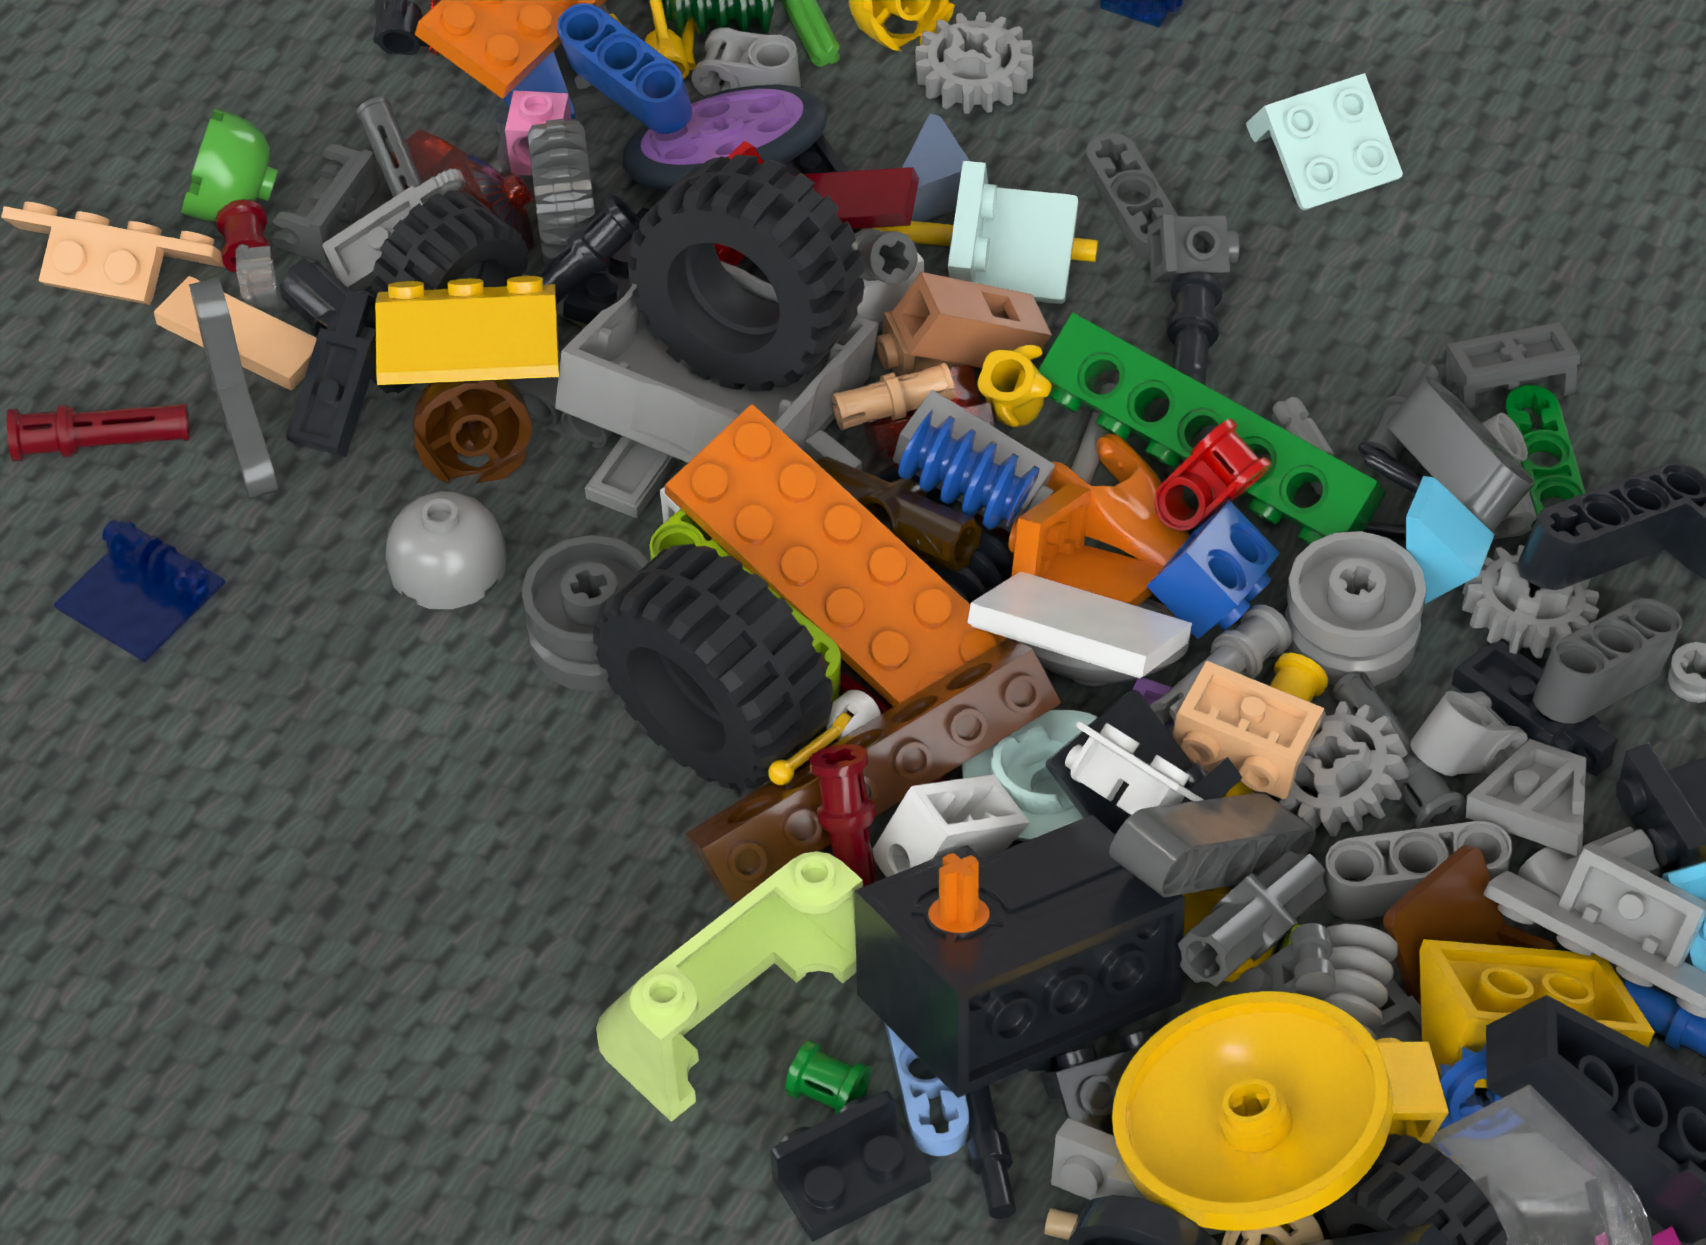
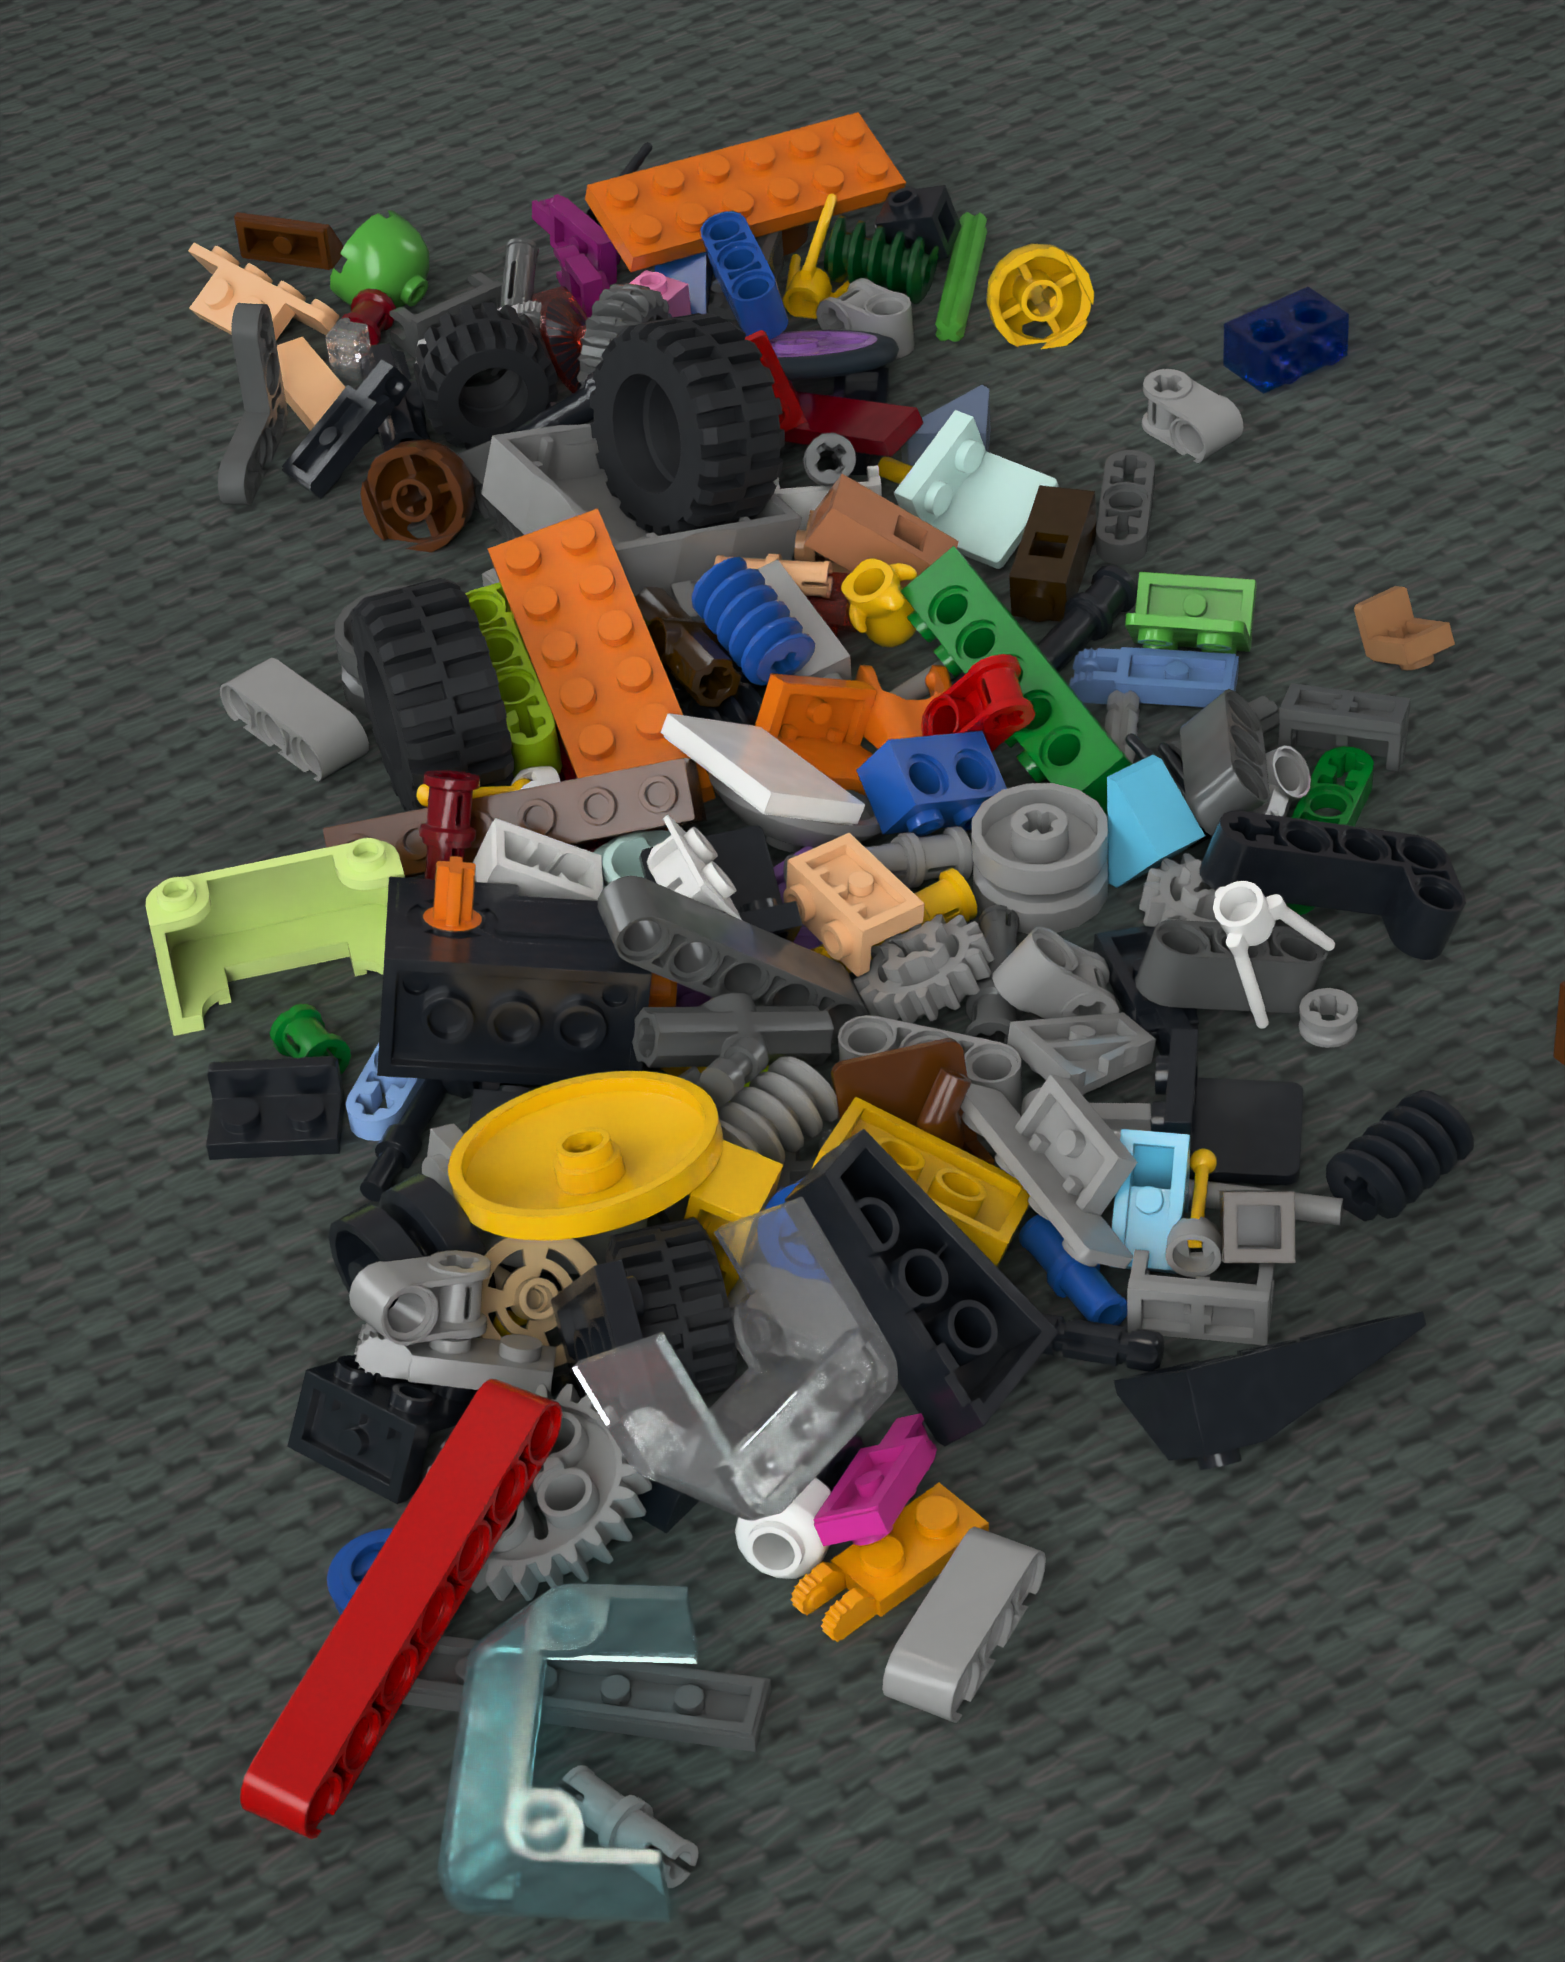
camera: 30 degrees right, 10 degrees down
dark red pin [7,403,190,462] -> none
clear blue hinge [54,520,225,662] -> none
yellow slope [375,276,559,385] -> none
light grey cylinder [386,491,507,609] -> none
light grey gear [915,12,1034,114] -> none
dark grey brick [1148,214,1239,282] -> none
light aqua bracket [1246,73,1403,210] -> none
none -> light grey beam [220,658,369,781]
none -> reddish brown slope [234,212,344,270]
none -> magenta hinge [532,194,621,285]
none -> magenta plate [553,244,610,321]
none -> reddish brown arm [915,1067,972,1149]
none -> dark brown brick [1009,485,1096,622]
none -> medium blue hinge [1069,647,1239,707]
none -> bright green bracket [1125,572,1257,654]
none -> light grey piece [1142,369,1244,463]
none -> white plant [1213,881,1335,1029]
none -> medium nougat bracket [1354,586,1455,670]

